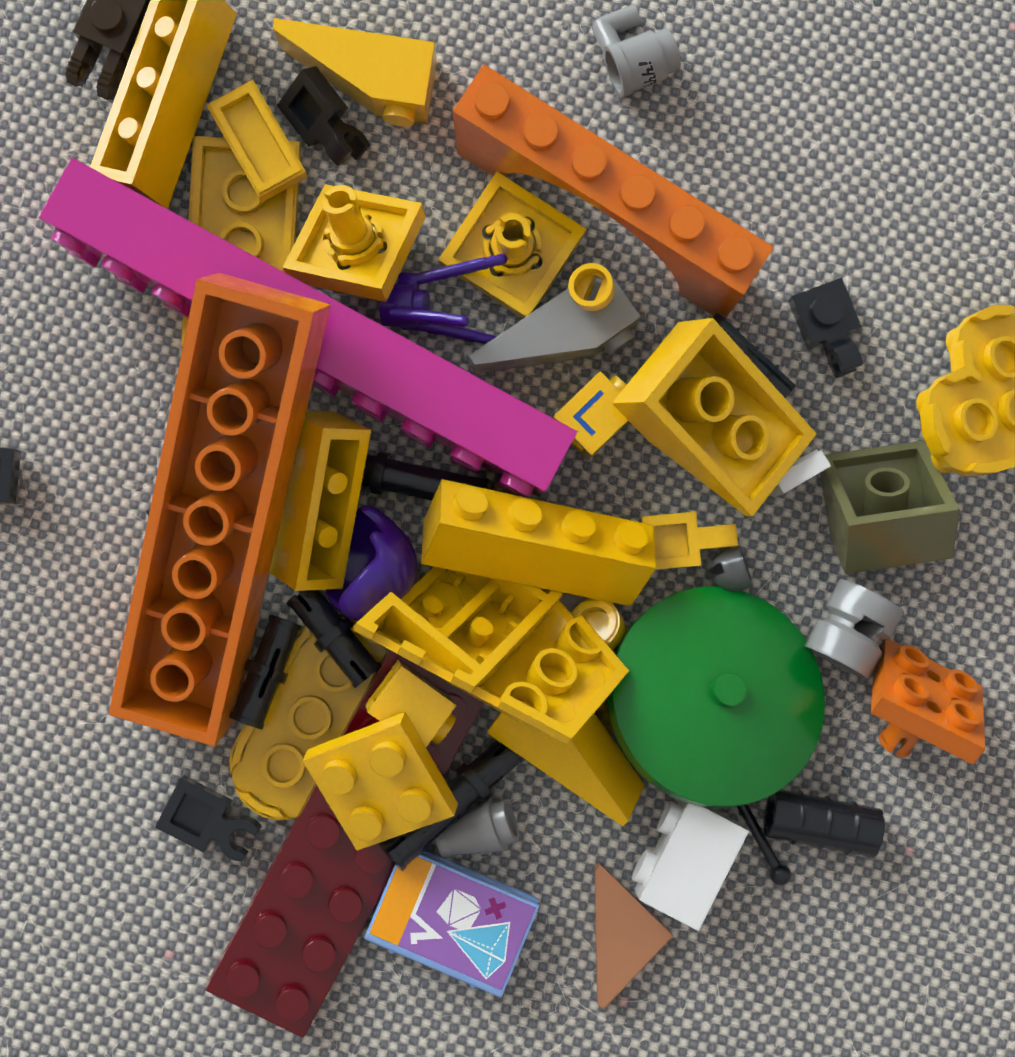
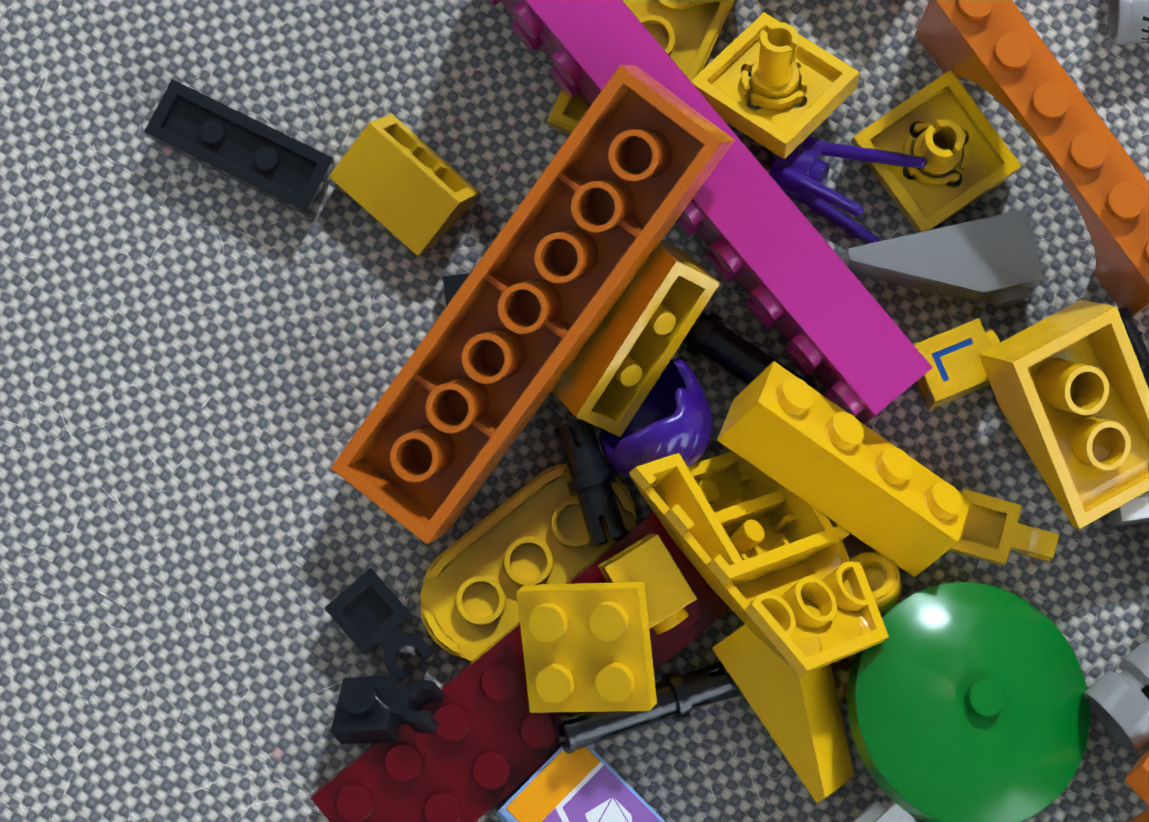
camera: 20 degrees right, 5 degrees down
black pin [230,614,303,730] -> none
light grey cone [435,798,519,859] -> none
yellow hinge [568,263,615,311] -> none
dark grey hinge [709,545,753,591] -> none
none -> yellow brick [328,114,481,256]
none -> black plate [330,675,445,744]

